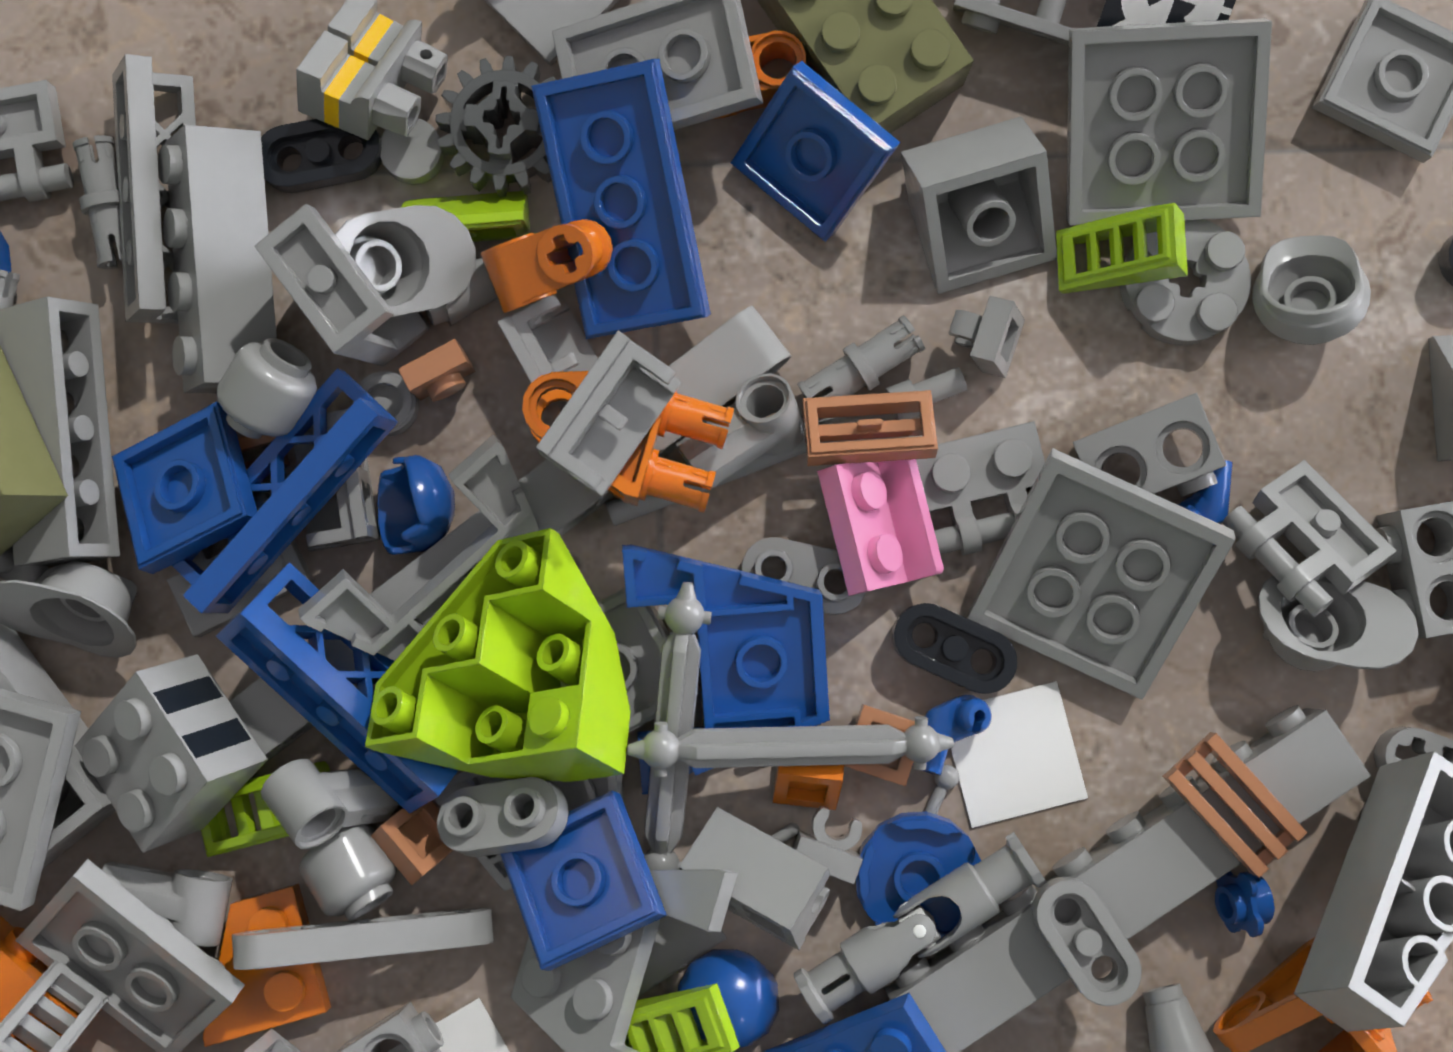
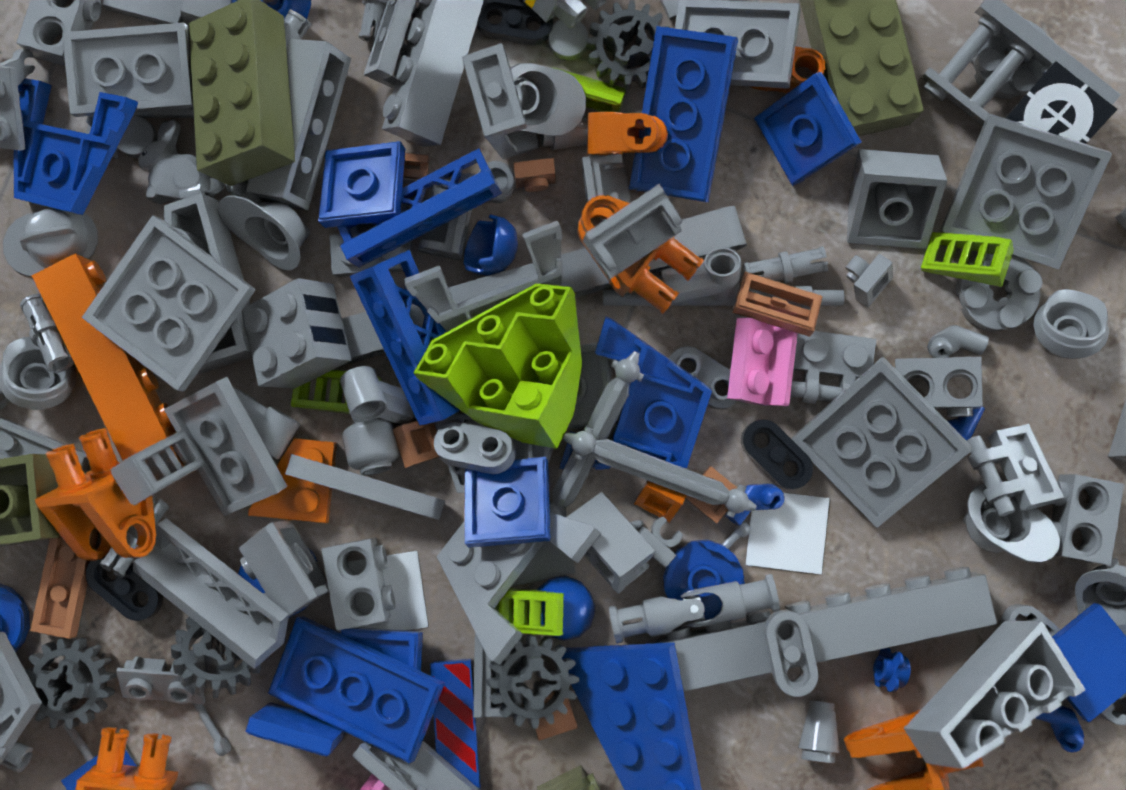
camera: 20 degrees right, 0 degrees up
light grey head [217,338,317,439] -> none
nougat tile [1162,732,1308,878] -> none
none -> light grey arm [927,325,989,358]

